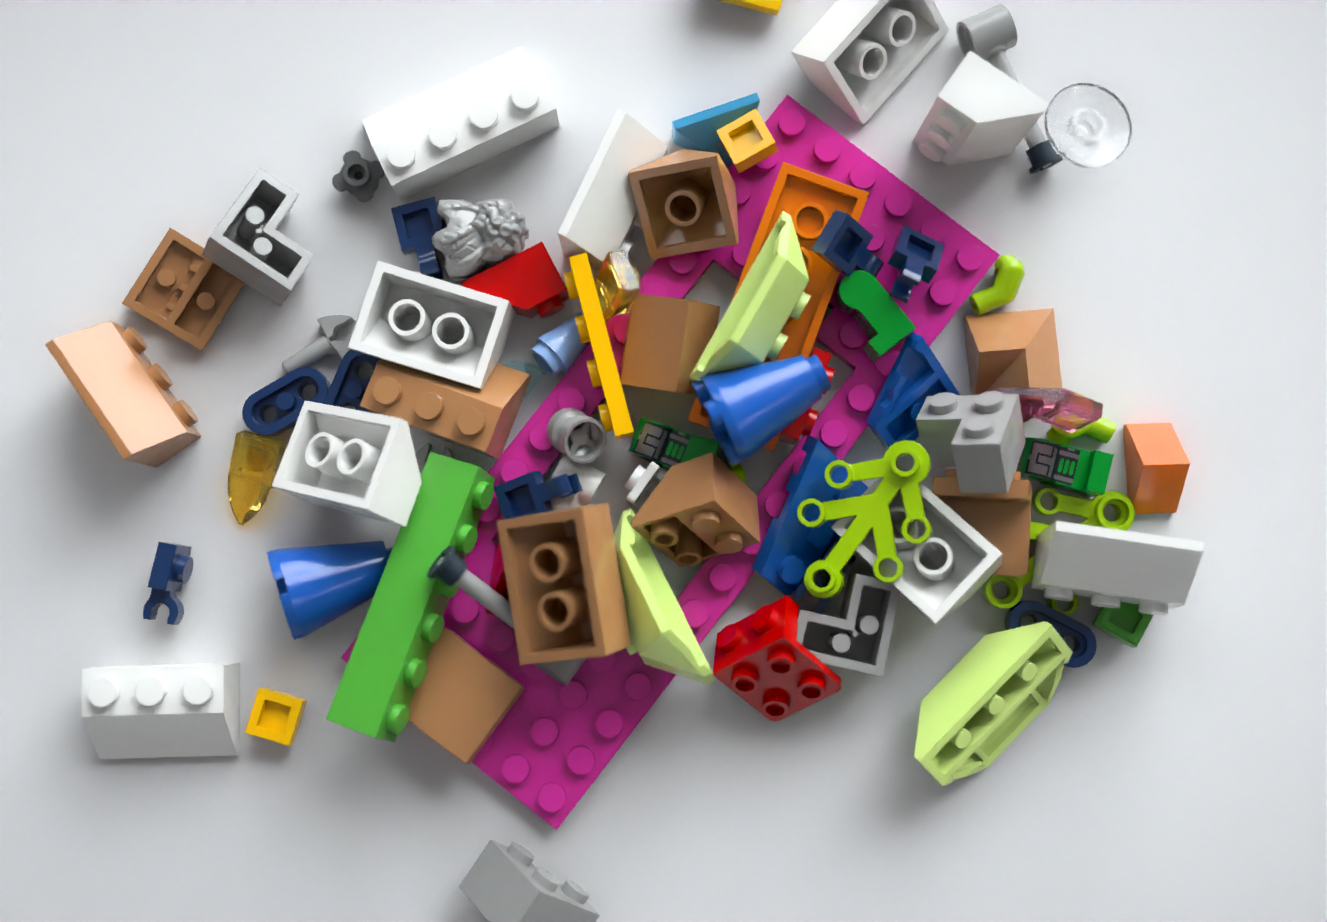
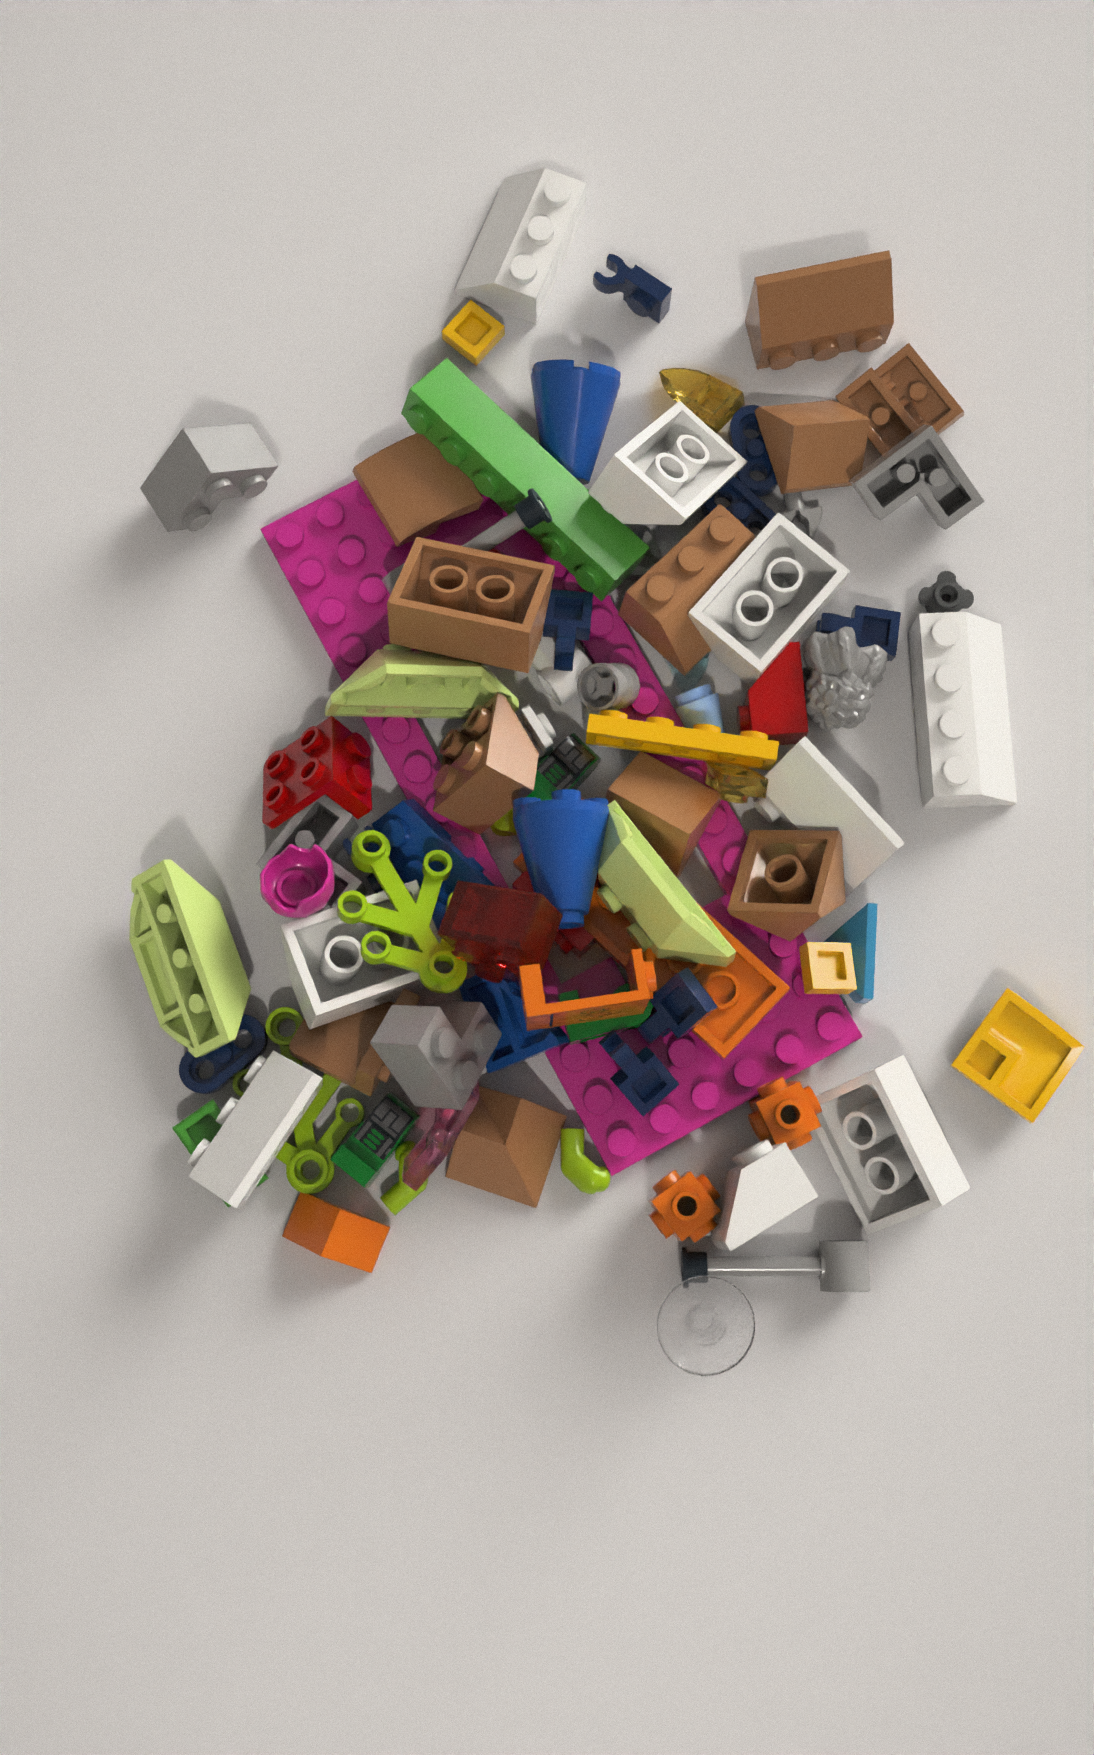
camera: 115 degrees right, 5 degrees down
none -> dark pink hair [260,844,335,918]
none -> clear red brick [437,880,563,983]
none -> orange panel [519,948,657,1031]
none -> orange brick [648,1170,721,1243]
none -> orange brick [747,1076,822,1150]
none -> medium nougat slope [754,400,870,494]

